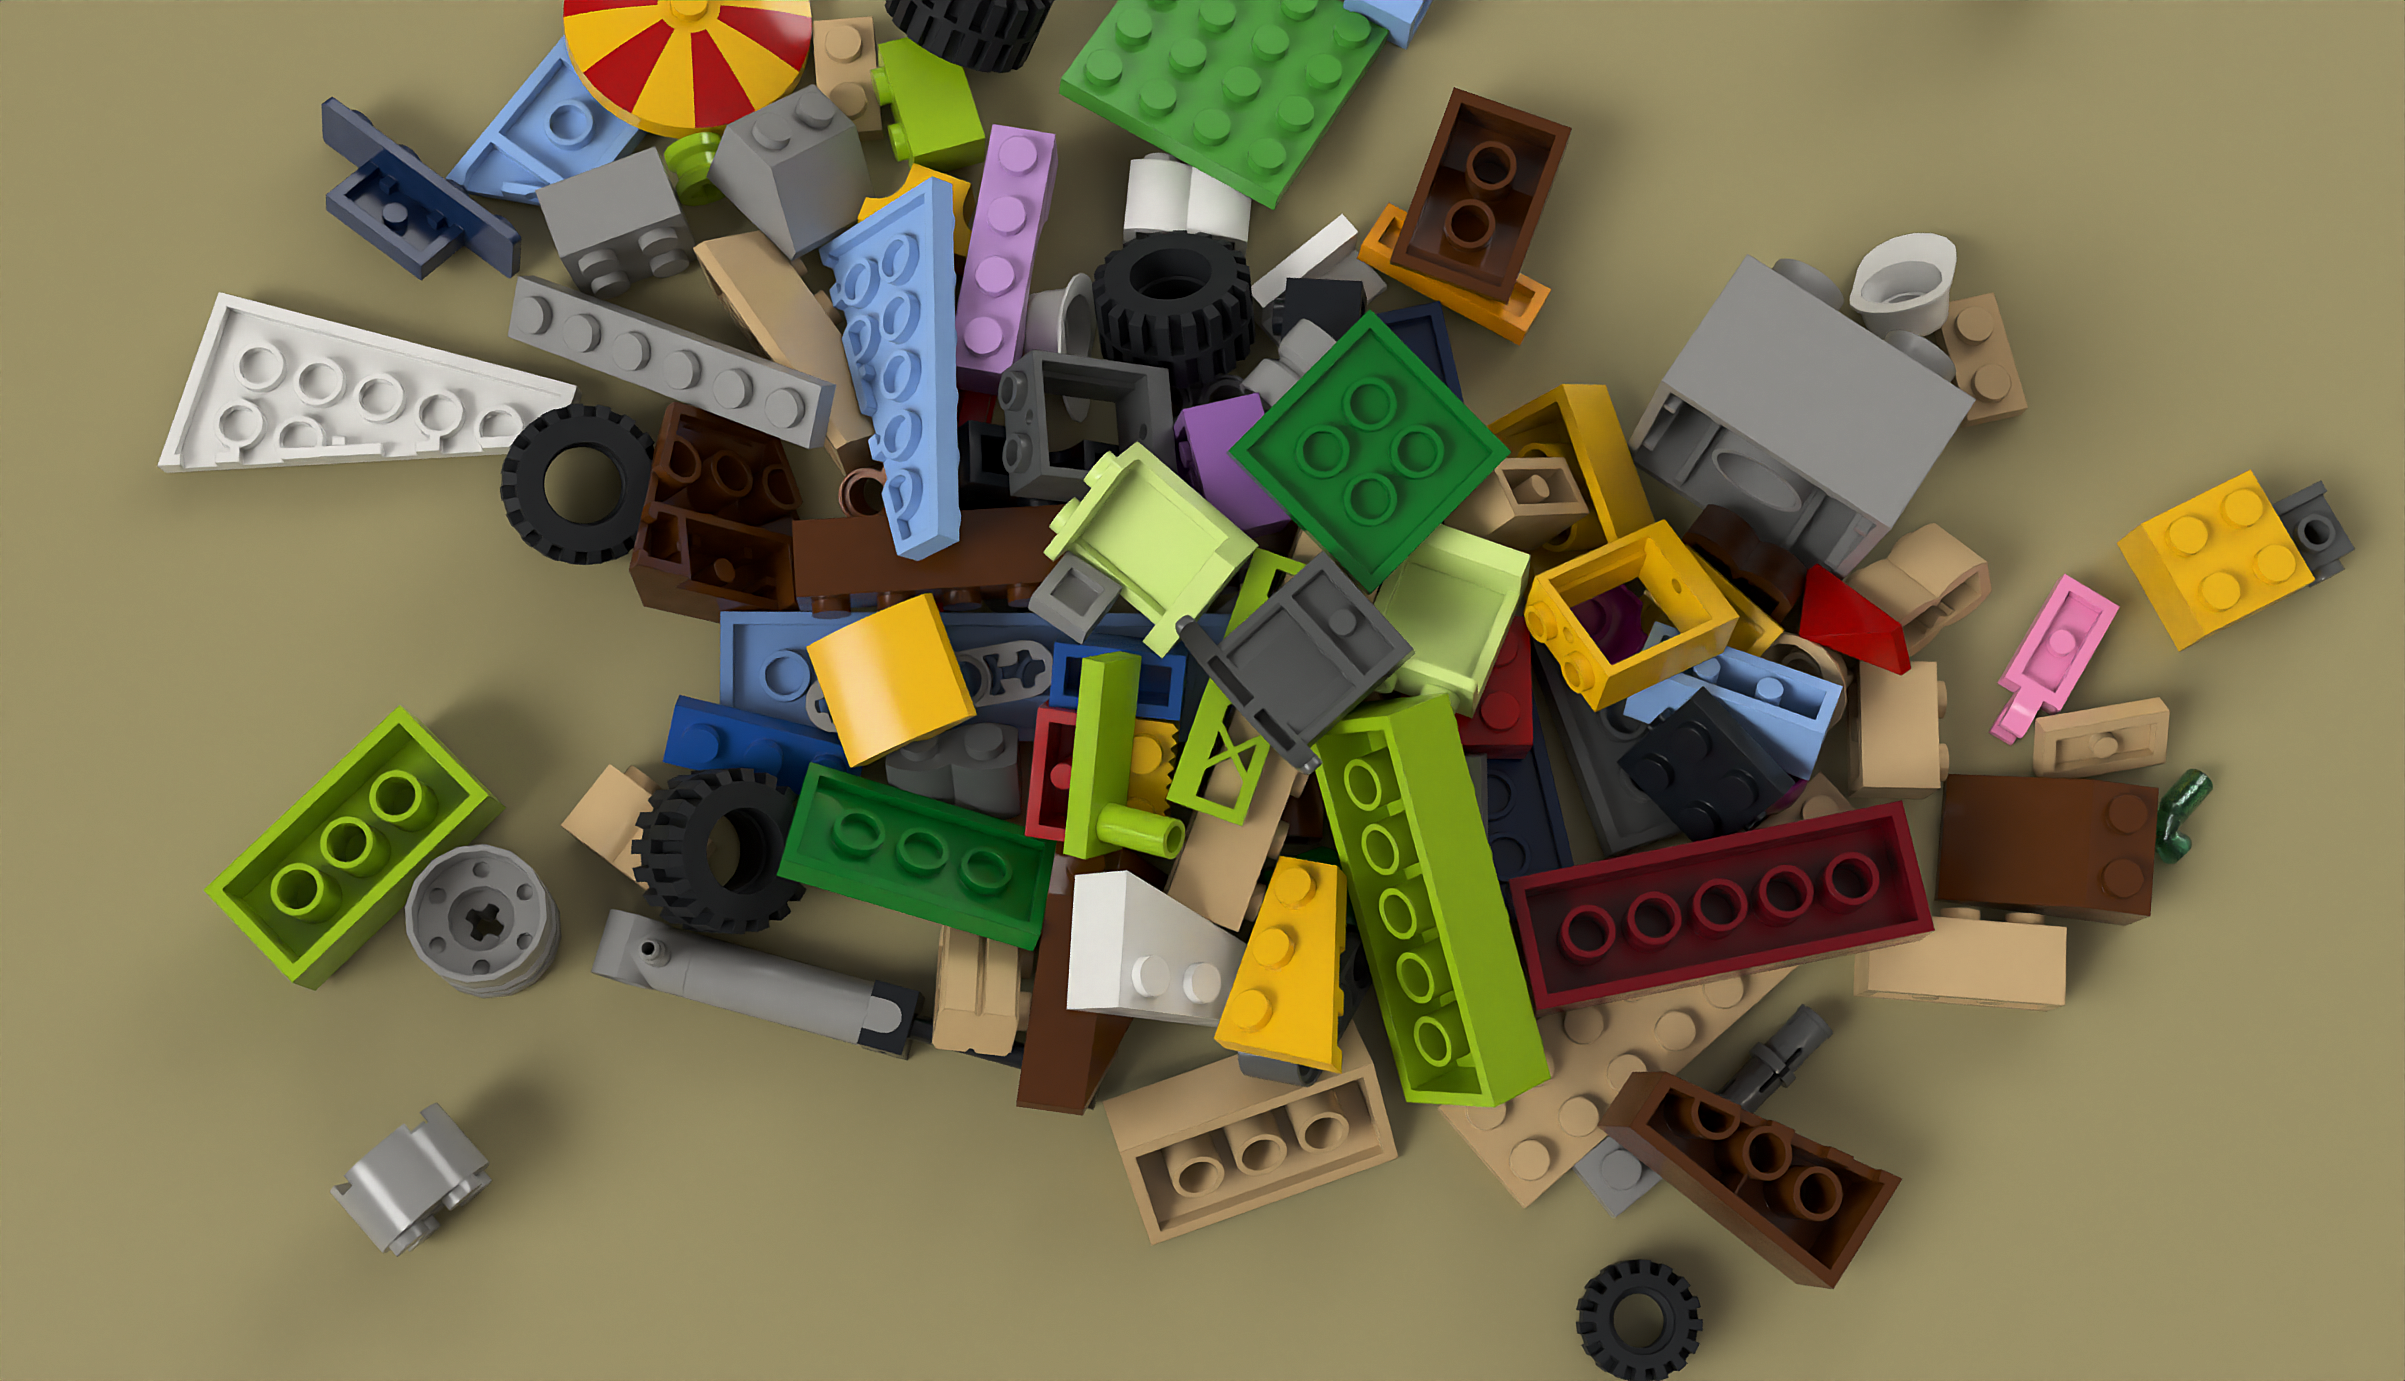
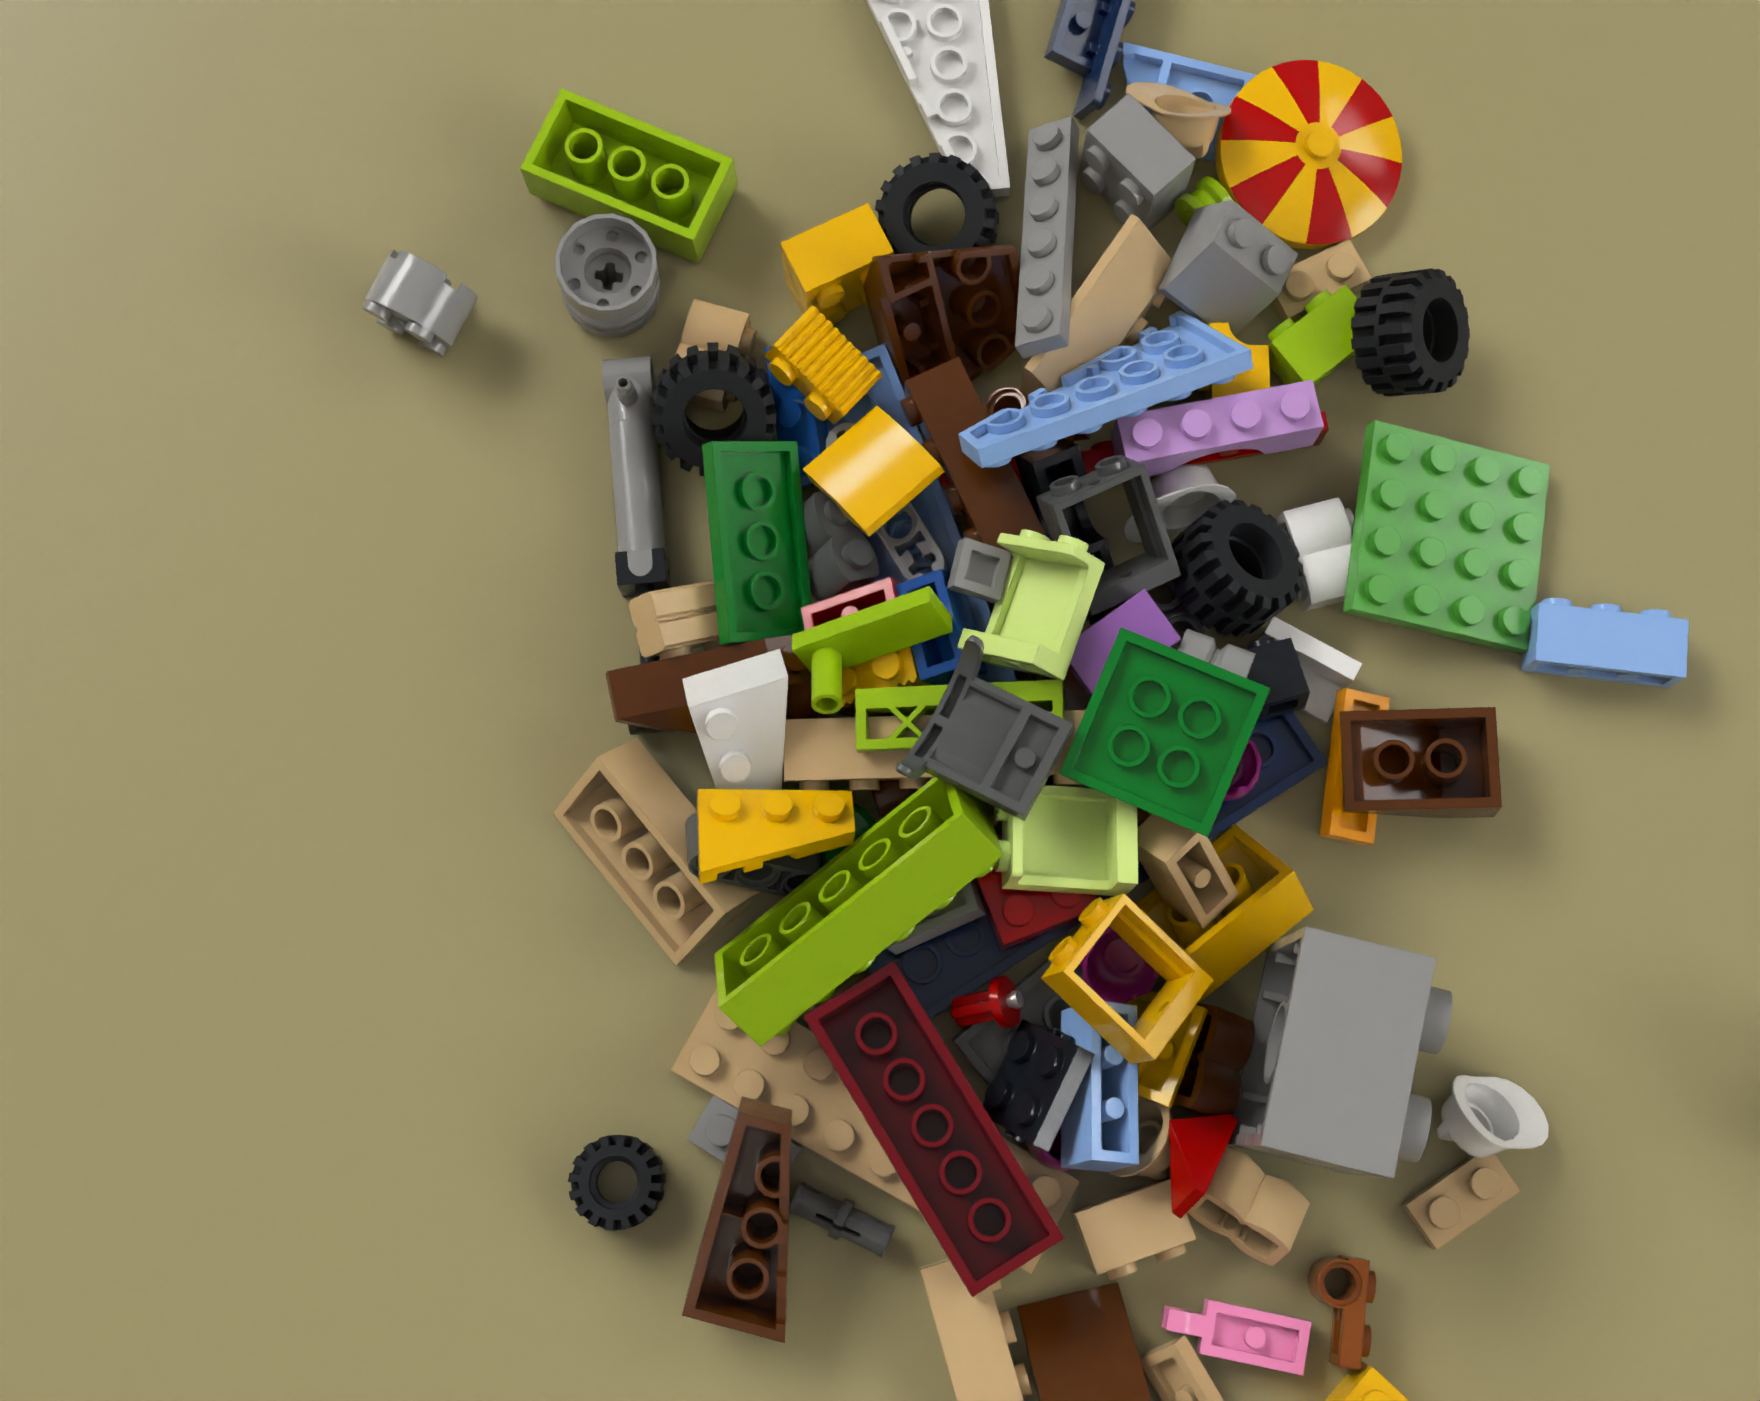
camera: 75 degrees right, 0 degrees up
none -> yellow brick [764,305,882,425]
none -> yellow brick [780,203,894,325]
none -> red piece [950,976,1024,1029]
none -> tan piece [1125,82,1231,159]
none -> dark orange plate [1307,1255,1376,1370]

